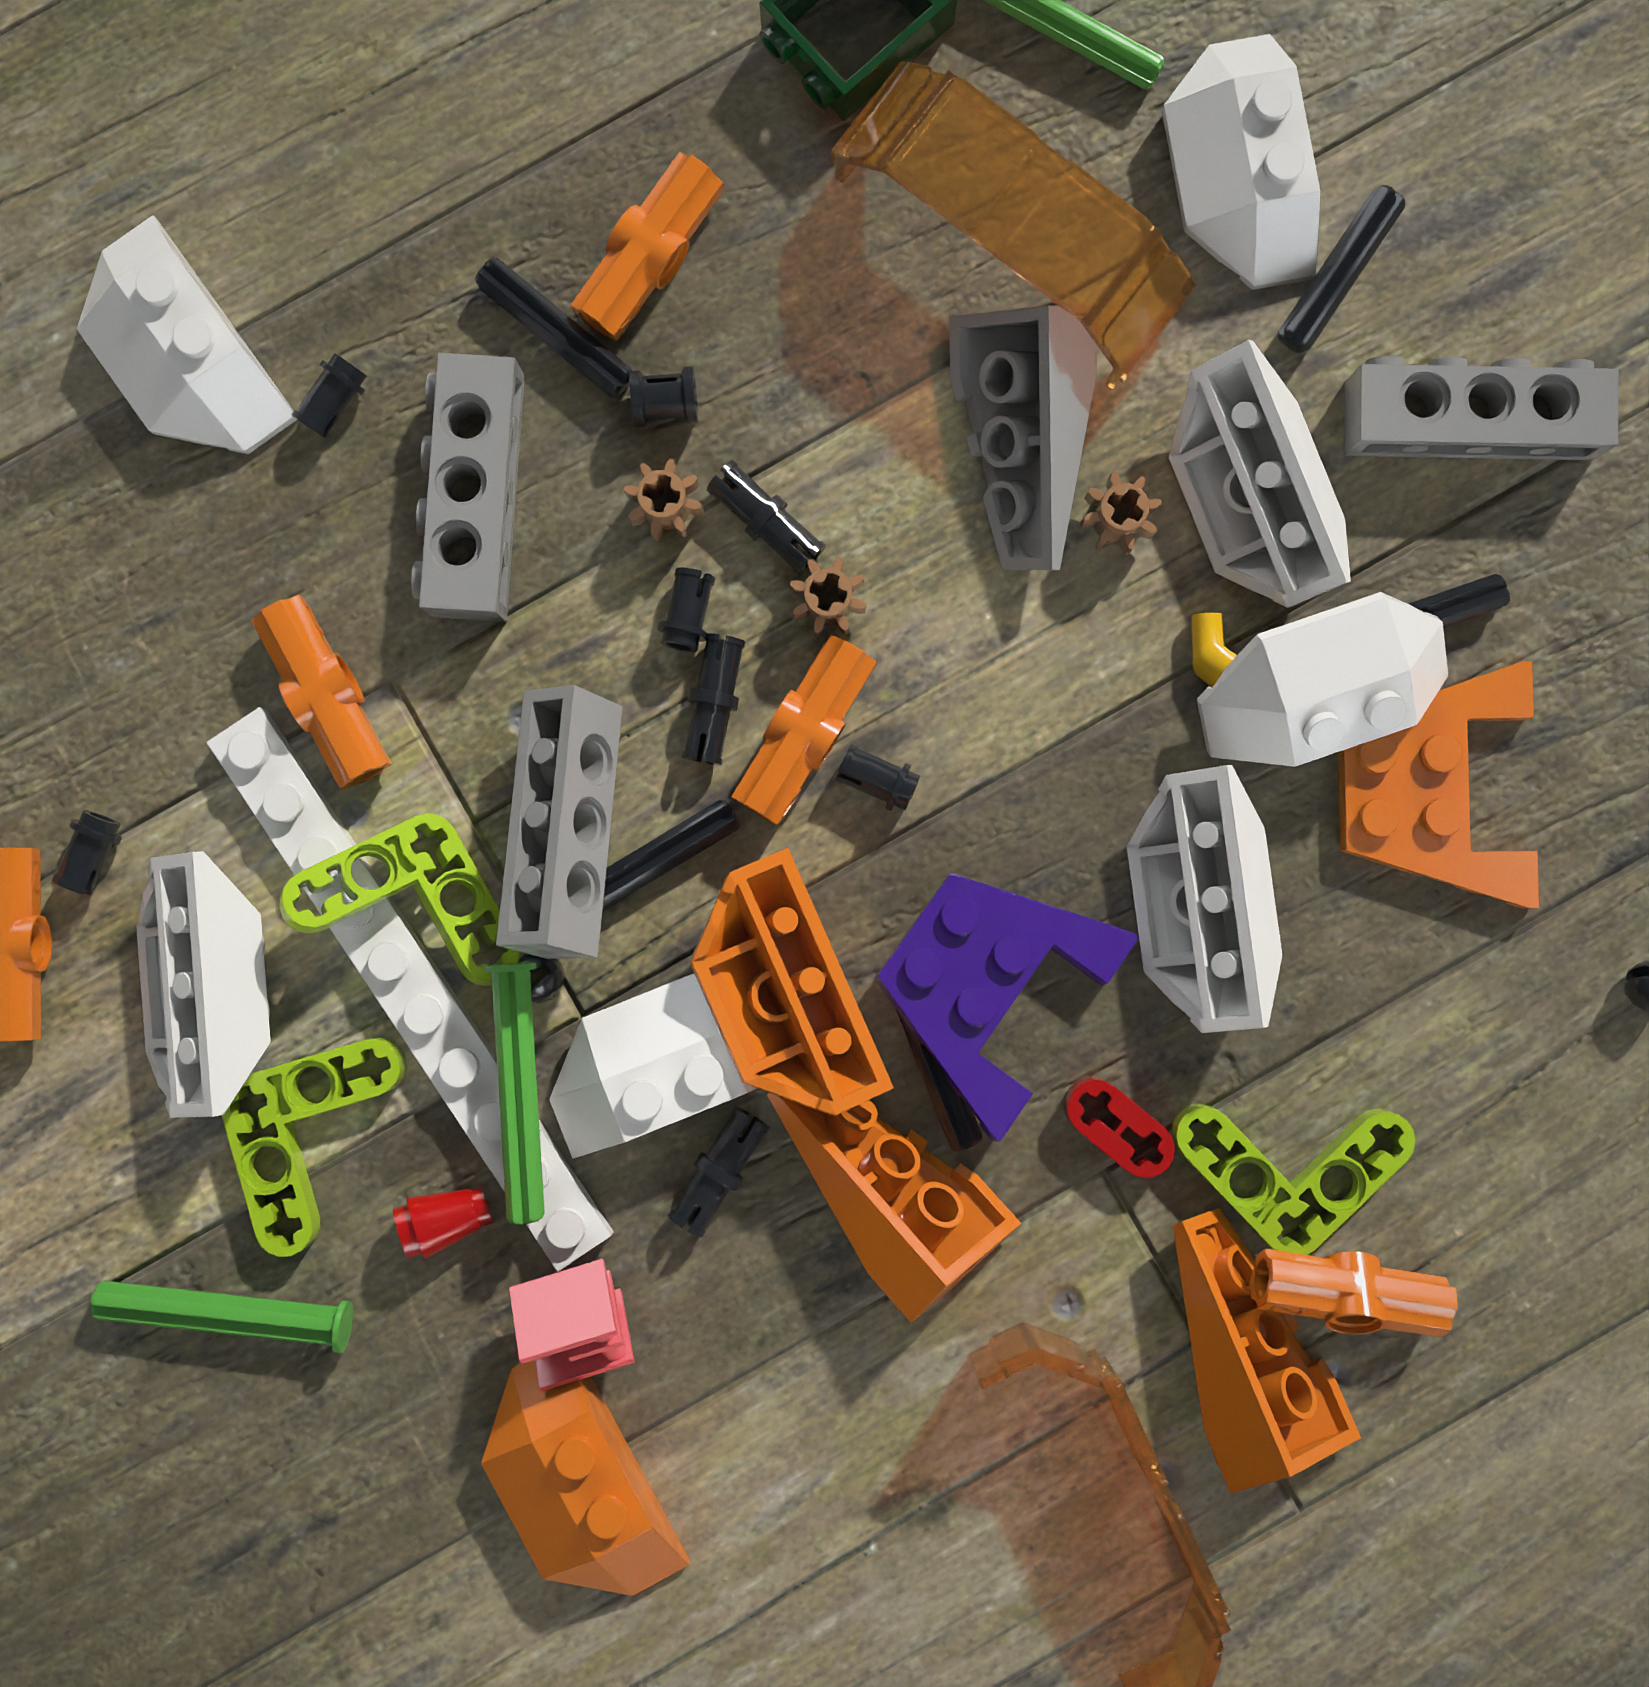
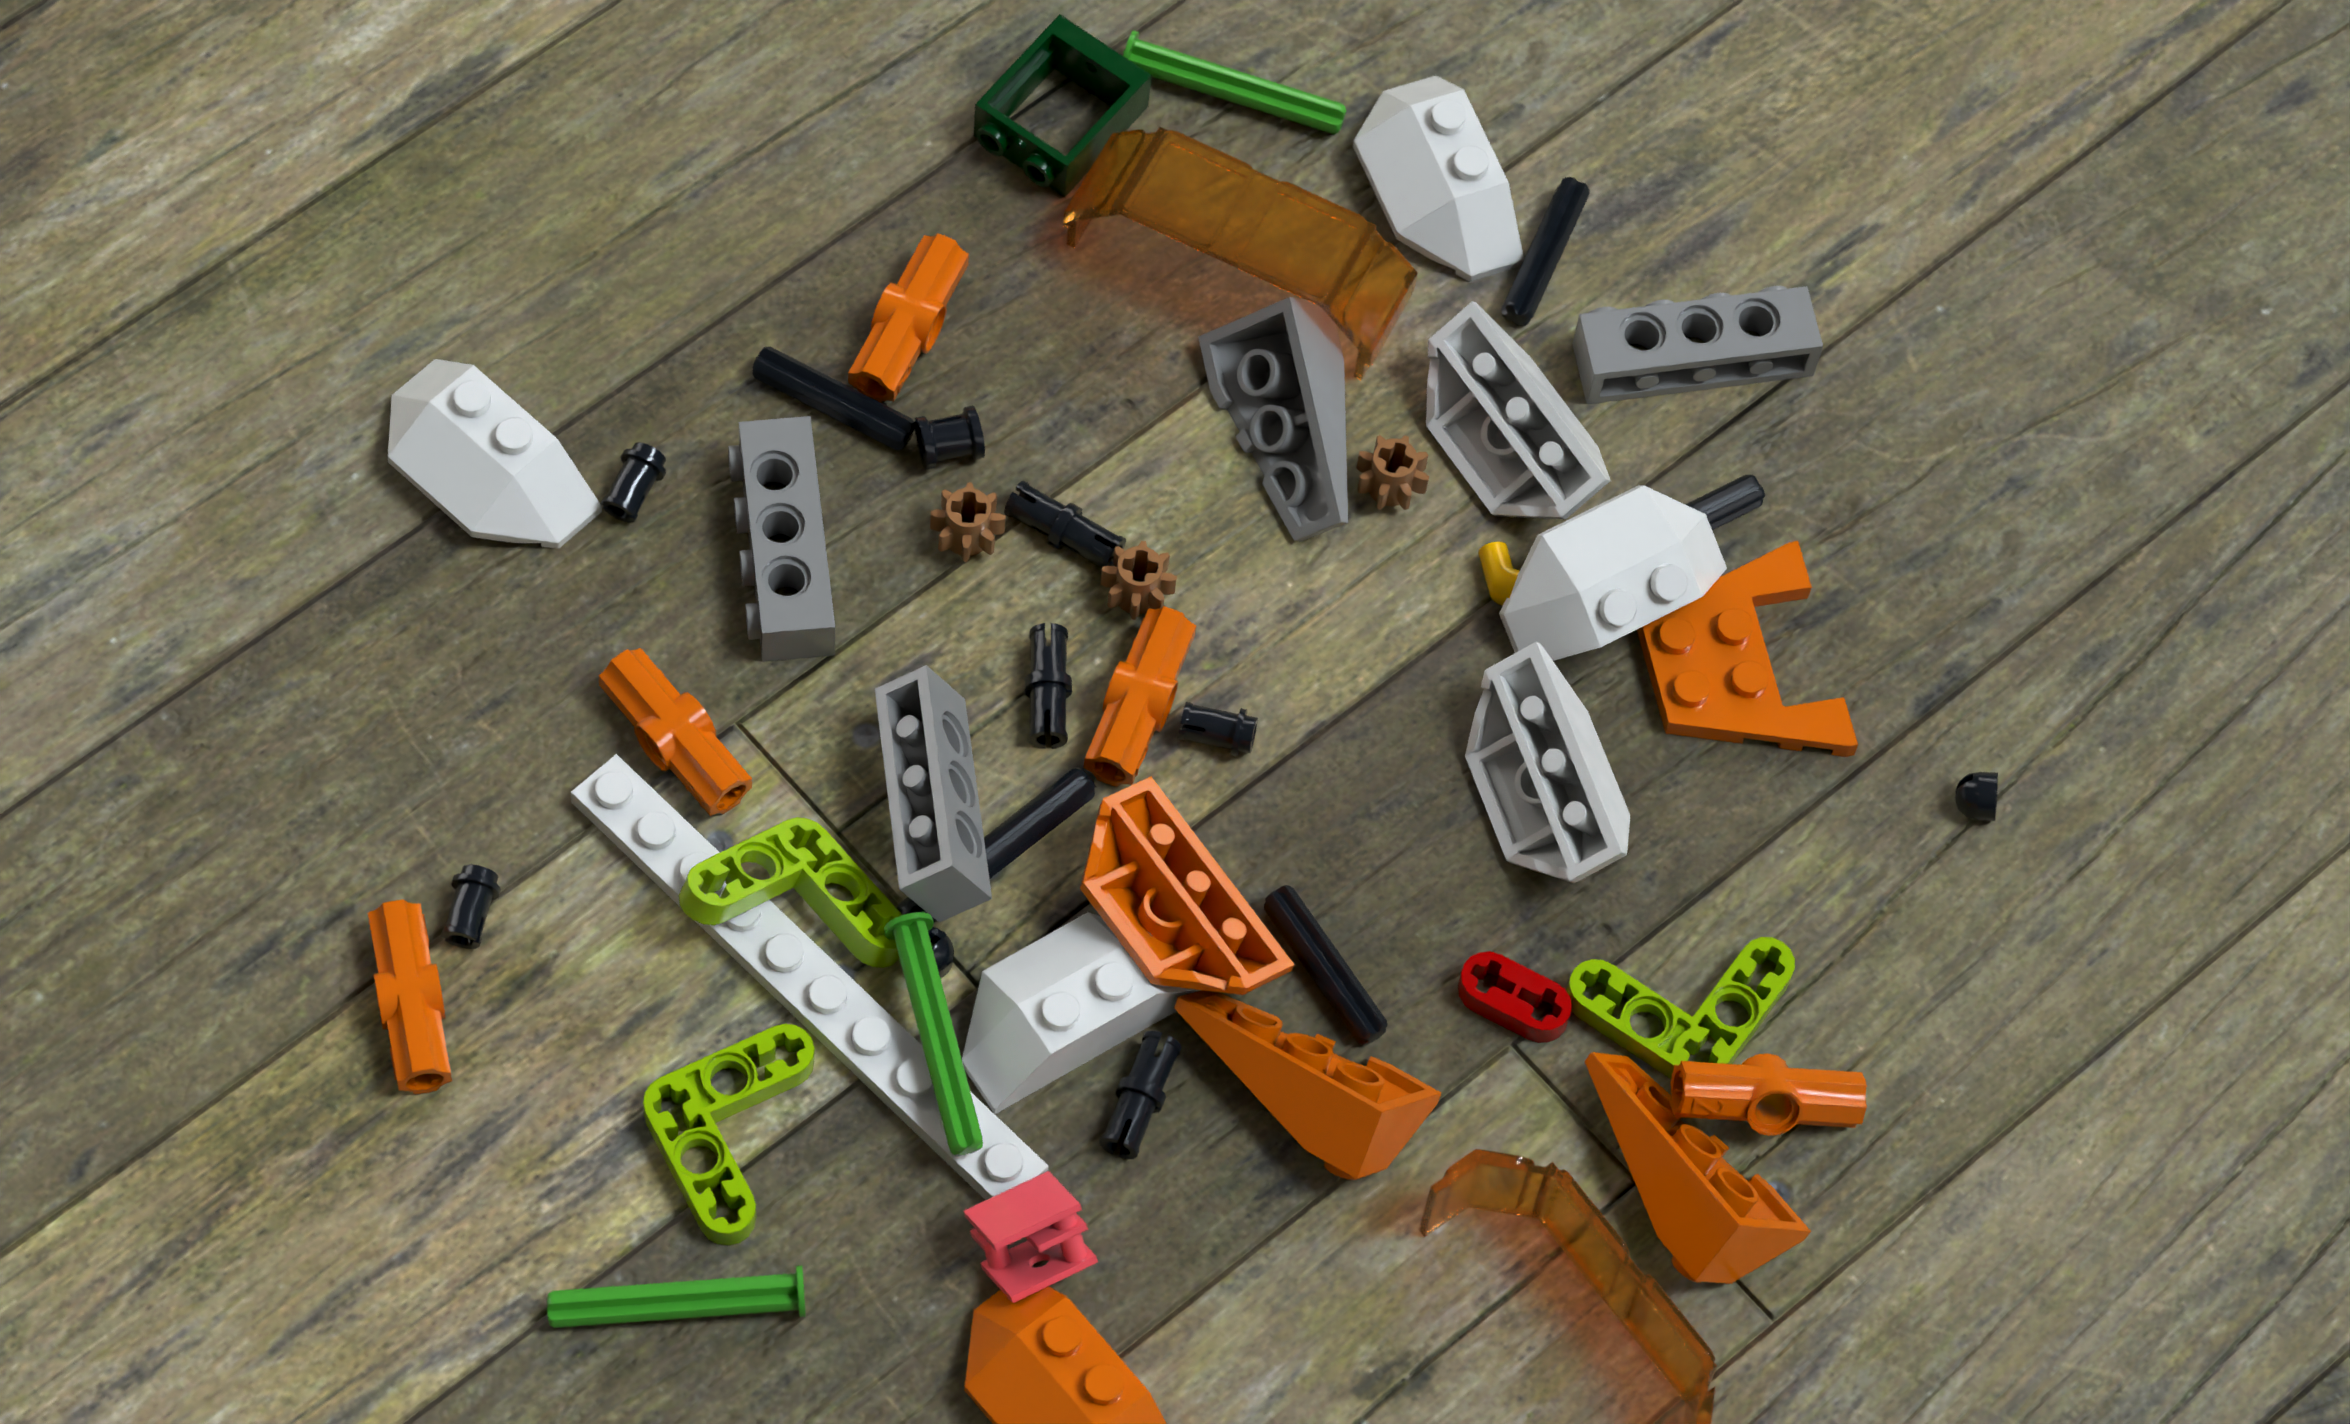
camera: 20 degrees left, 25 degrees down
white wedge [136,852,271,1118] -> none
red cone [393,1186,493,1259] -> none
black pin [657,567,715,652] -> none
dark purple wing [874,873,1139,1142] -> none

